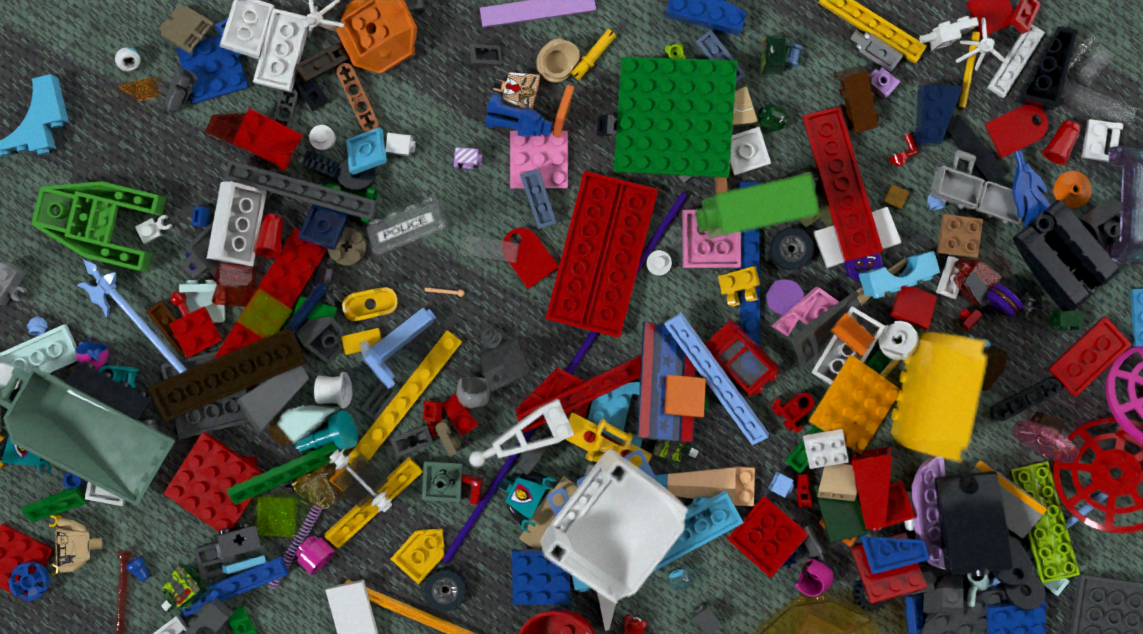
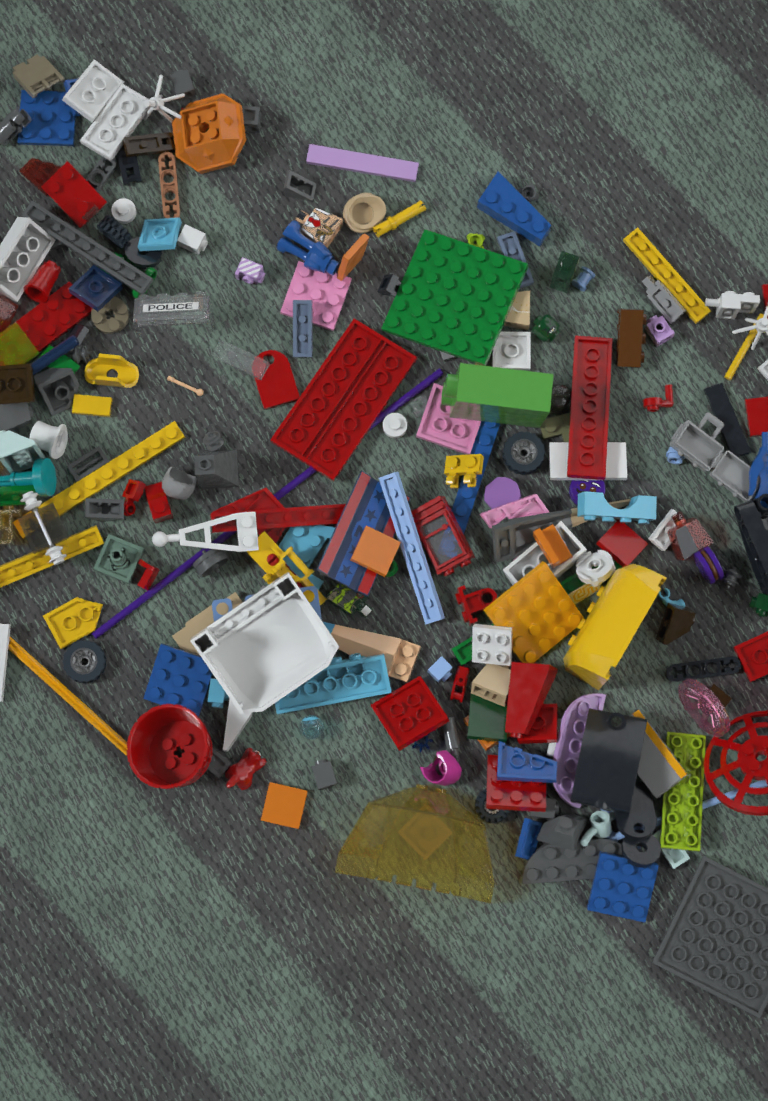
camera: 15 degrees right, 10 degrees down
light blue piece [360,307,436,389] -> none
dark tan plate [436,419,461,457] -> none
torso [499,472,556,533] -> none
pearl gold tile [883,184,909,210] -> none
dark blue wedge [915,85,963,147] -> none
medium nougat plate [937,214,983,258] -> none
red tile [959,308,982,332] -> none

